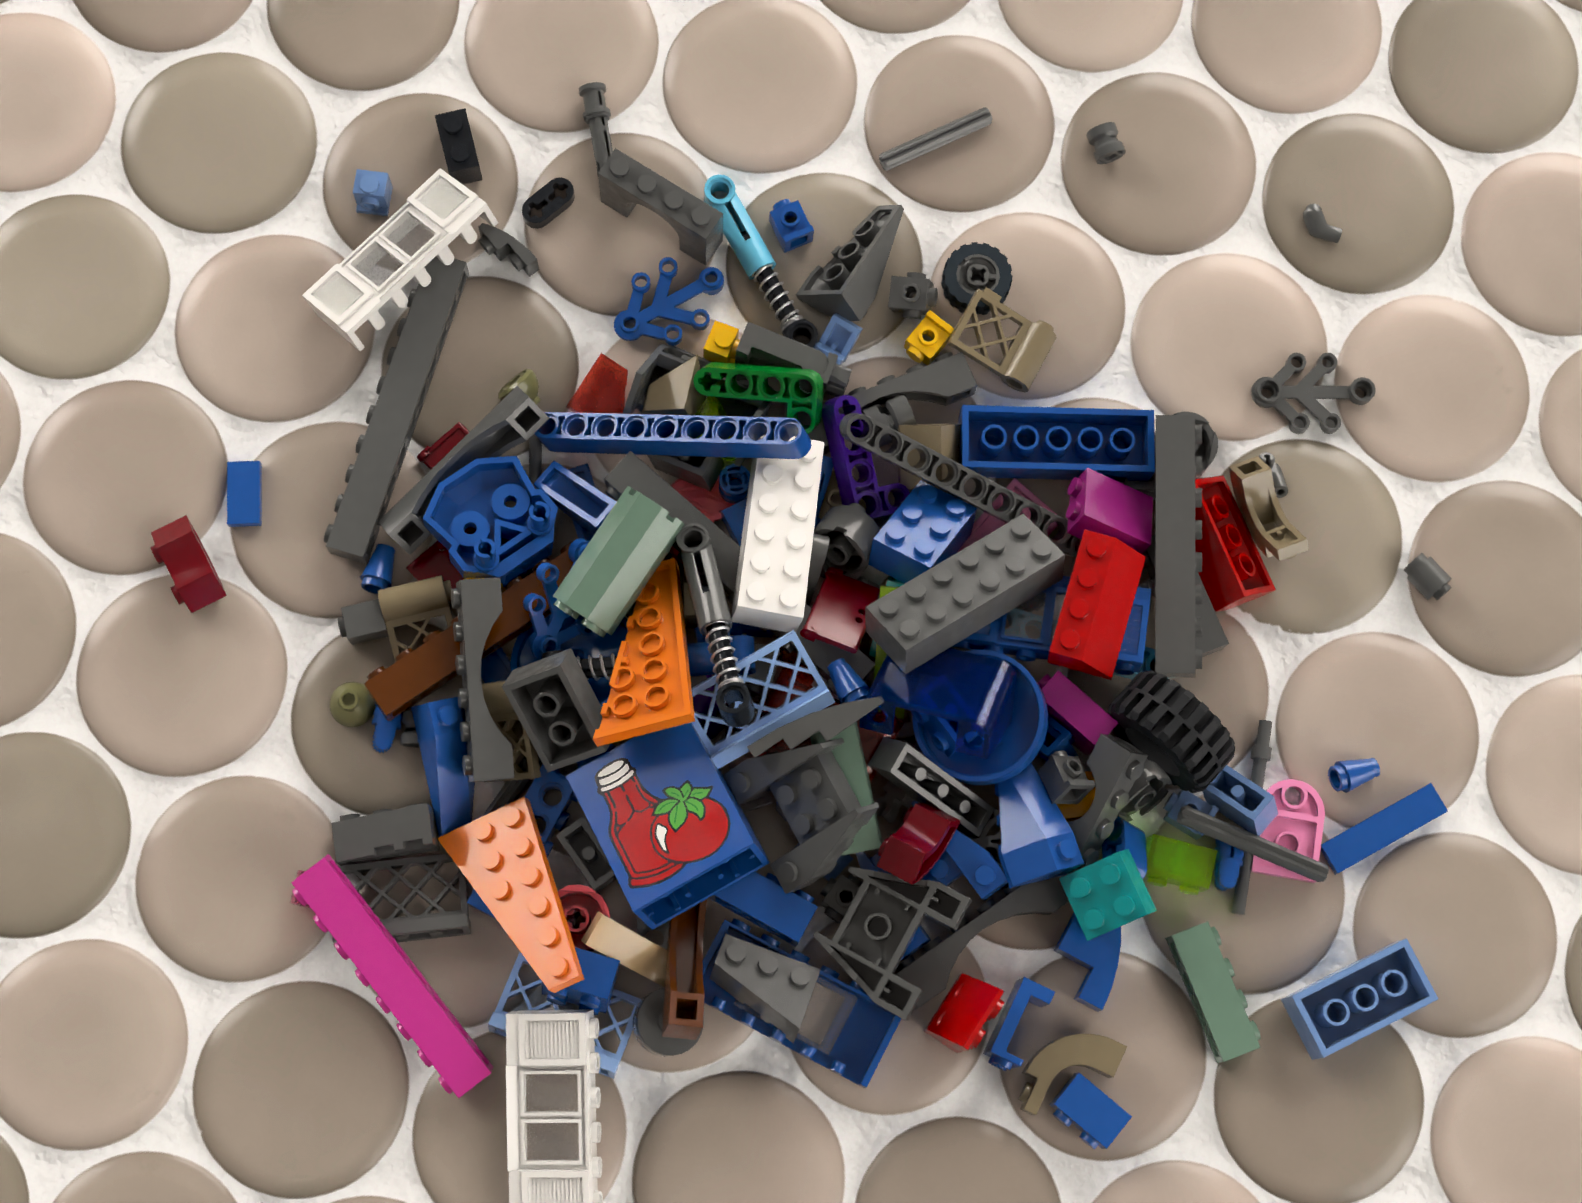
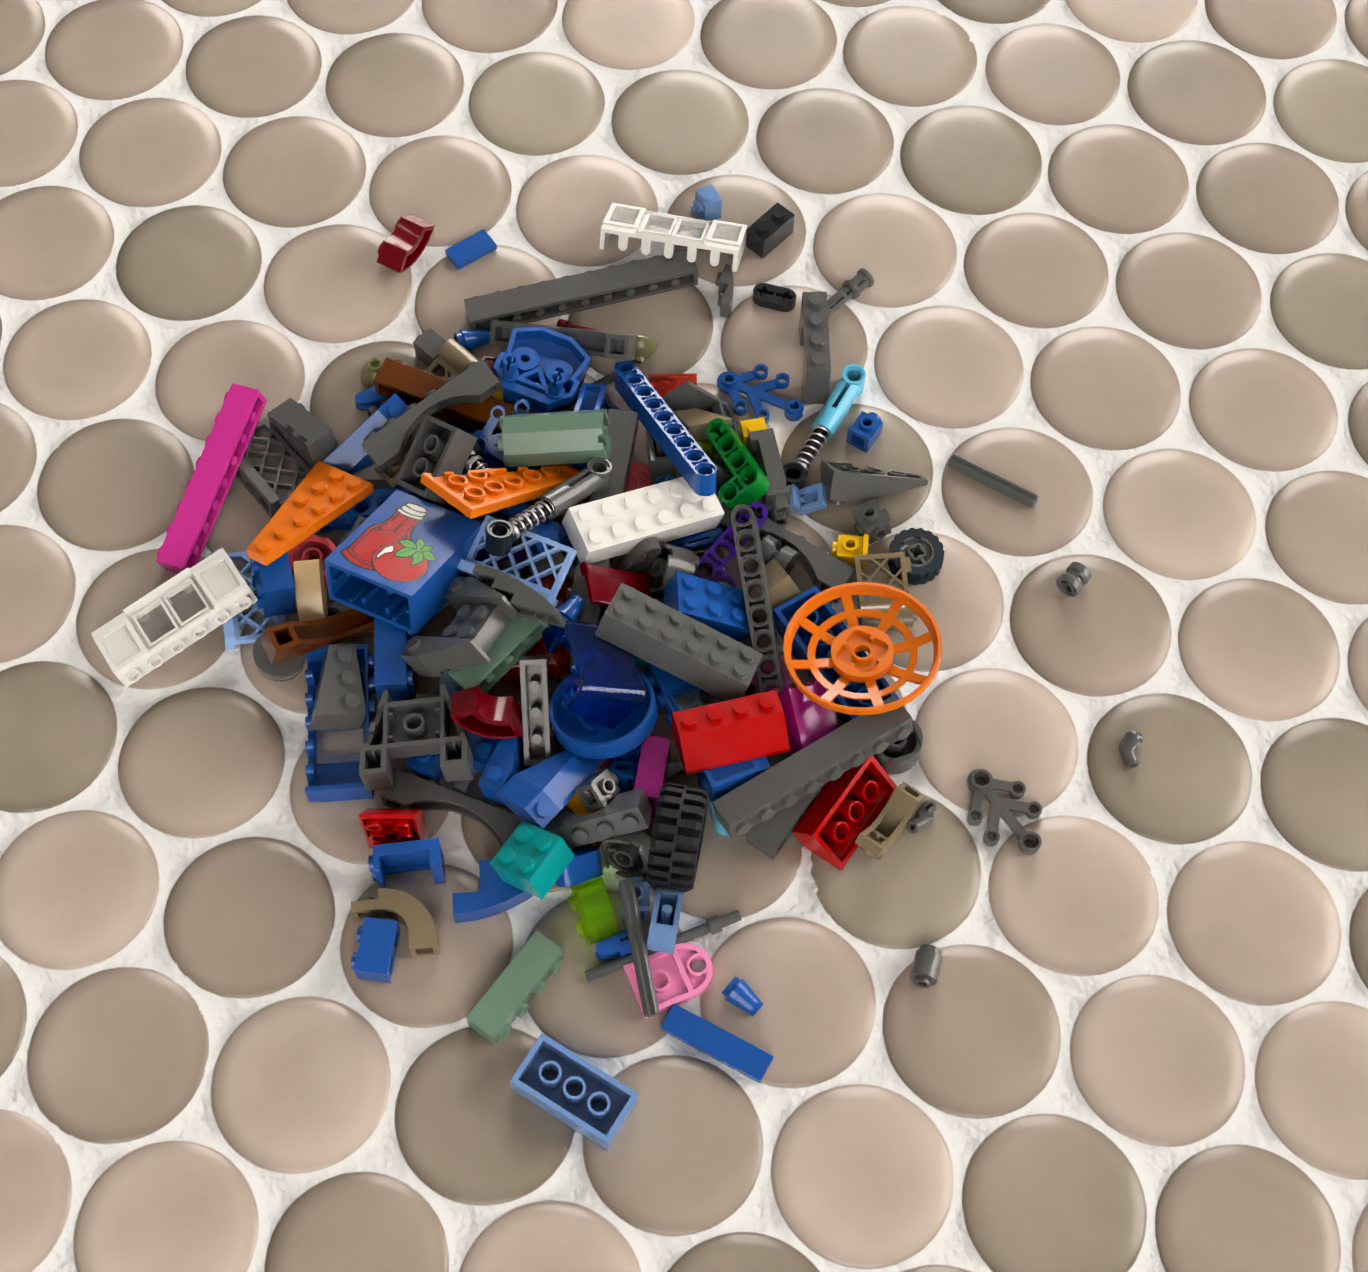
camera: 65 degrees right, 15 degrees down
none -> orange dish [783,582,942,715]

